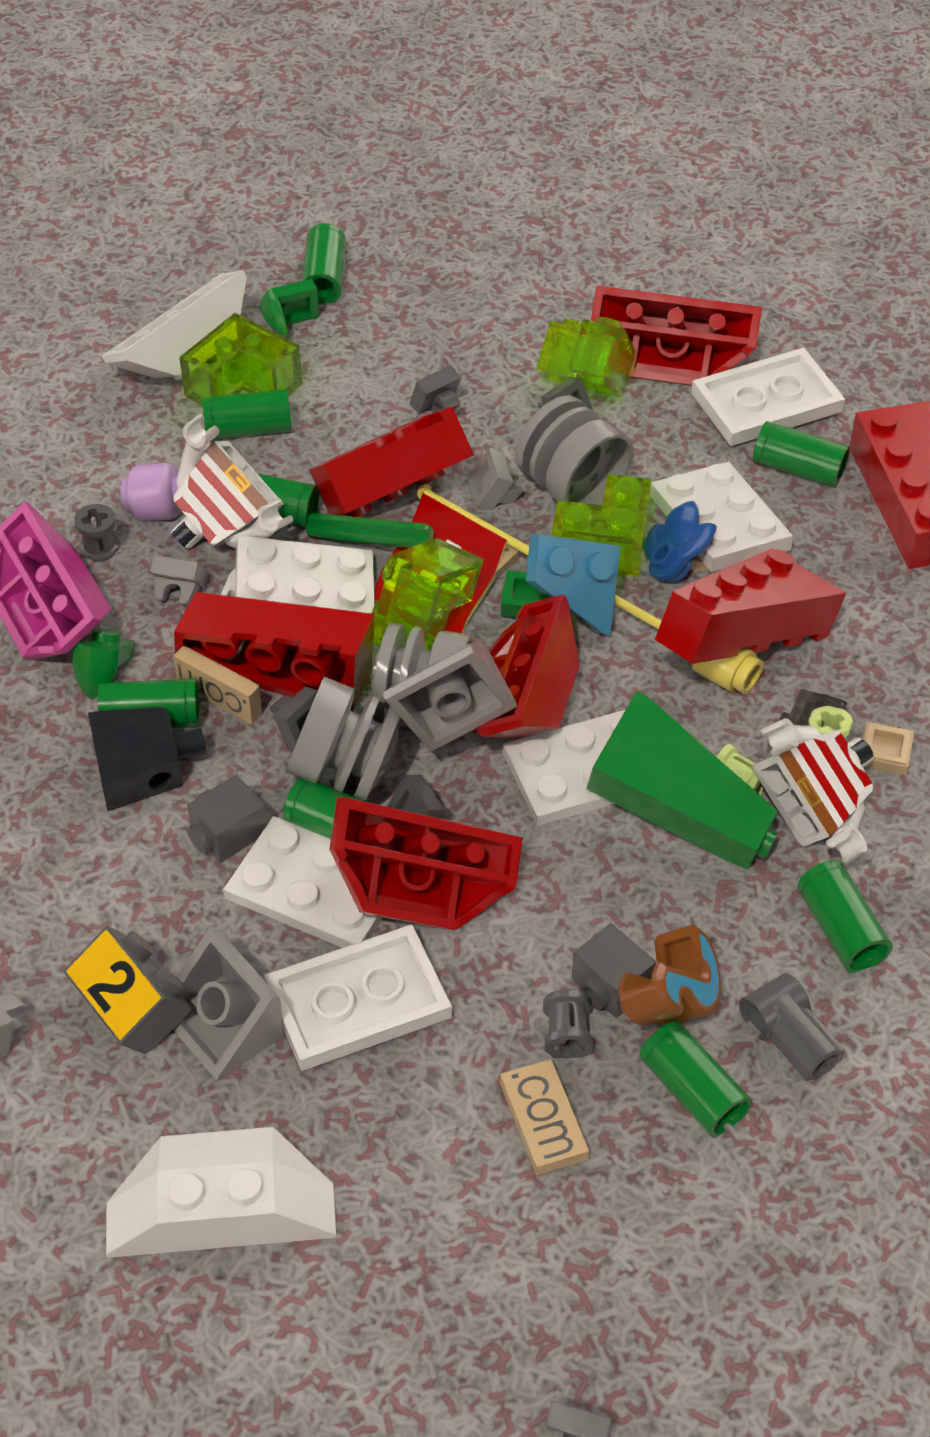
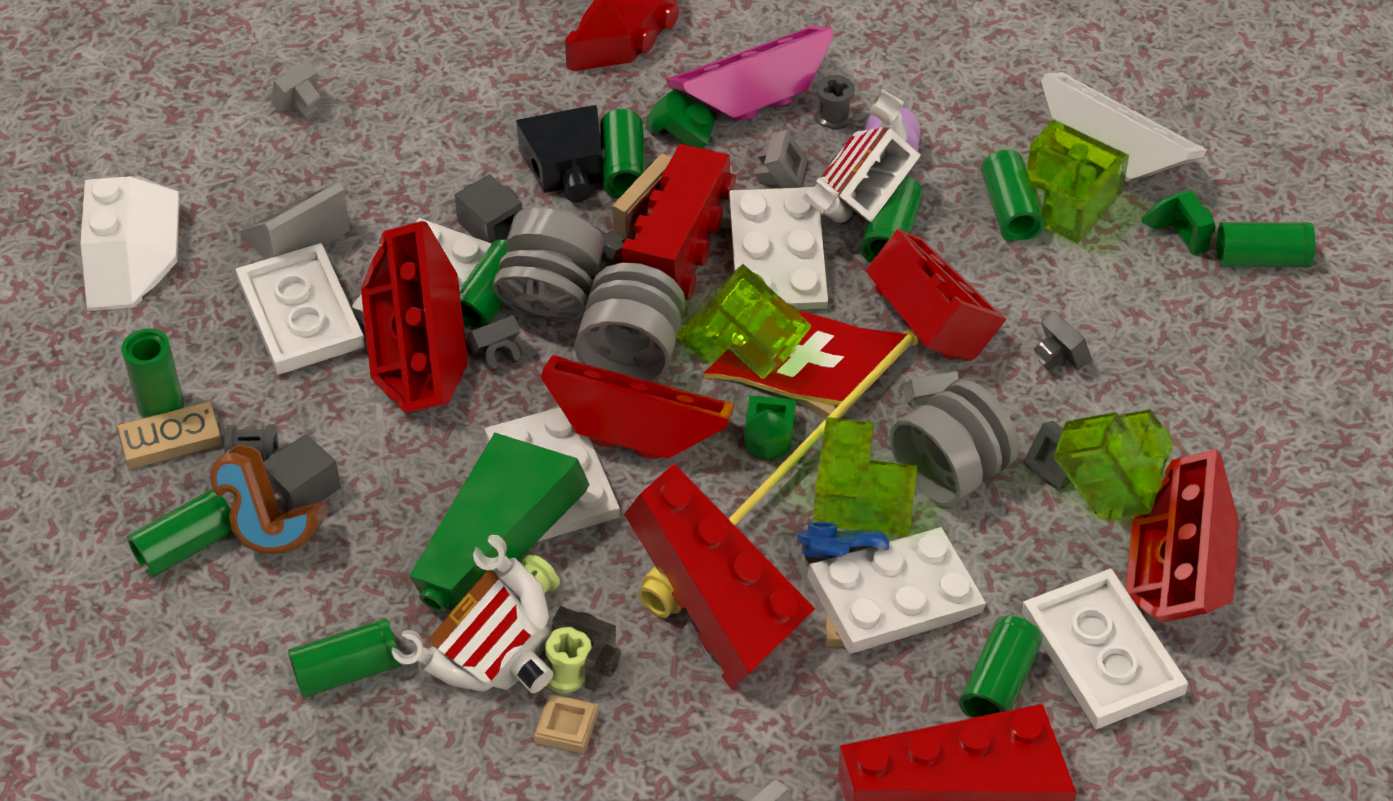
camera: 90 degrees right, 0 degrees up
brick [63,926,192,1054] -> none
green axle [306,513,434,550] -> none
light grey slope [383,638,517,751] -> none
dark azure wing [526,534,620,635] -> none
dark grey piece [739,973,845,1081] -> none
none -> green pin [121,328,184,418]

